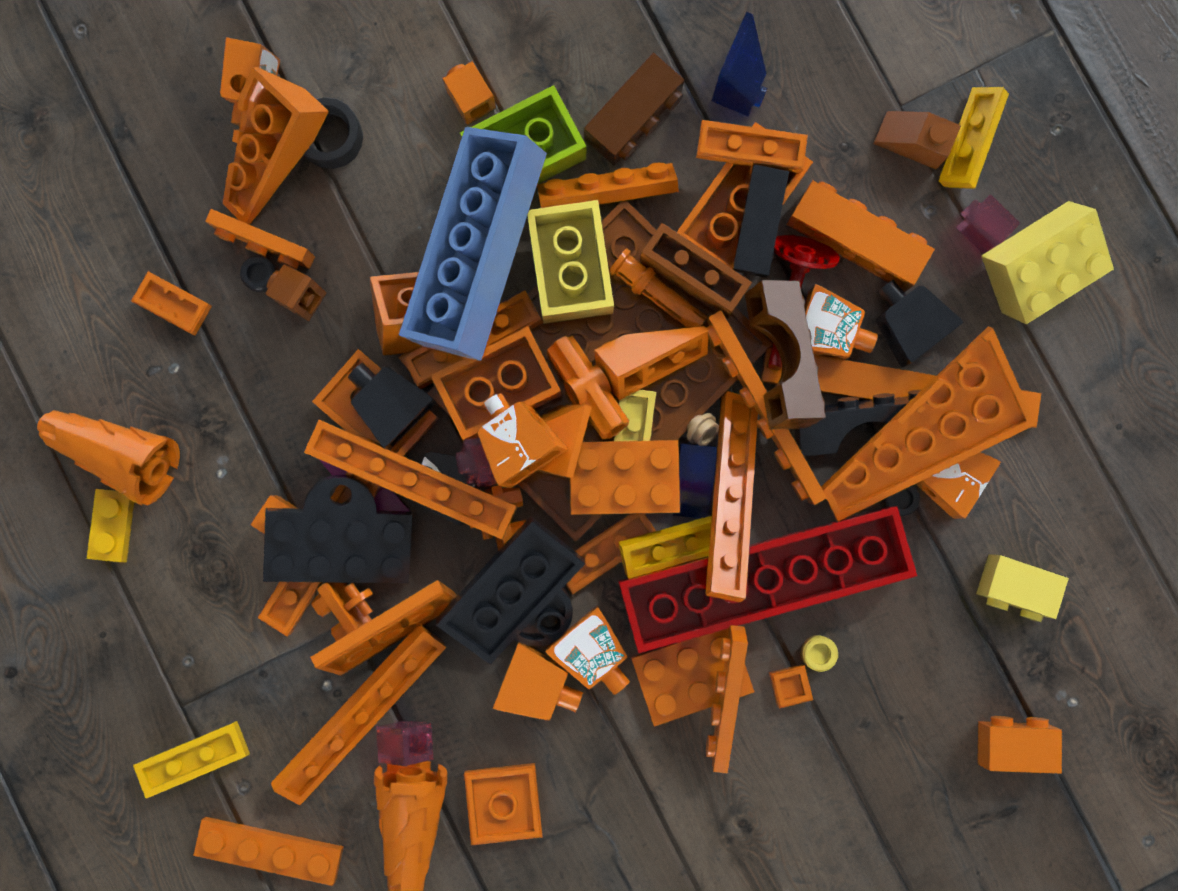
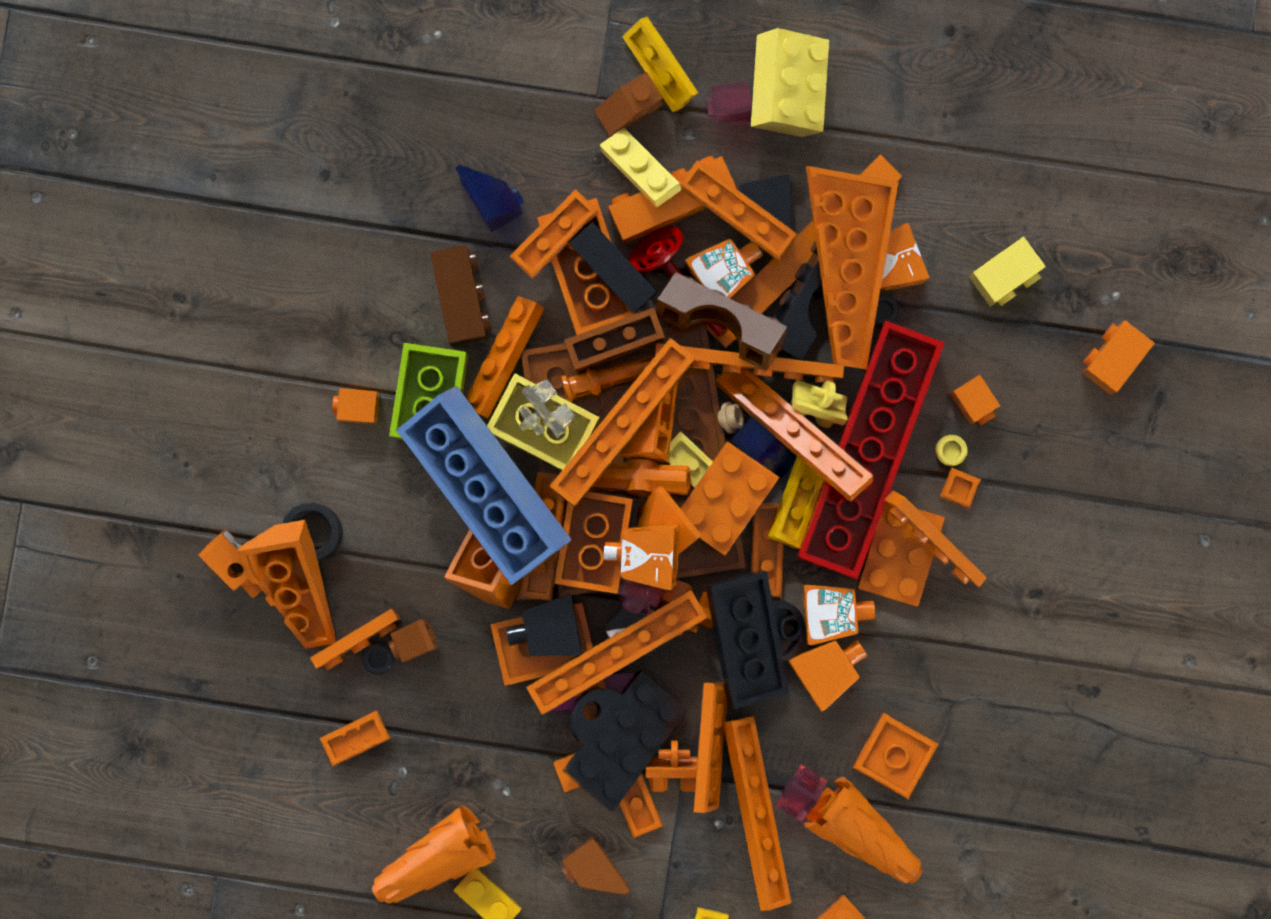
camera: 50 degrees left, 0 degrees up
none -> clear hips [518,379,575,439]
none -> orange plate [550,338,695,507]
none -> dark orange slope [561,836,630,895]
none -> light yellow plate [600,127,681,208]
none -> orange tile [680,160,798,261]
none -> light yellow hips [790,380,847,429]
none -> orange brick [949,374,1000,426]

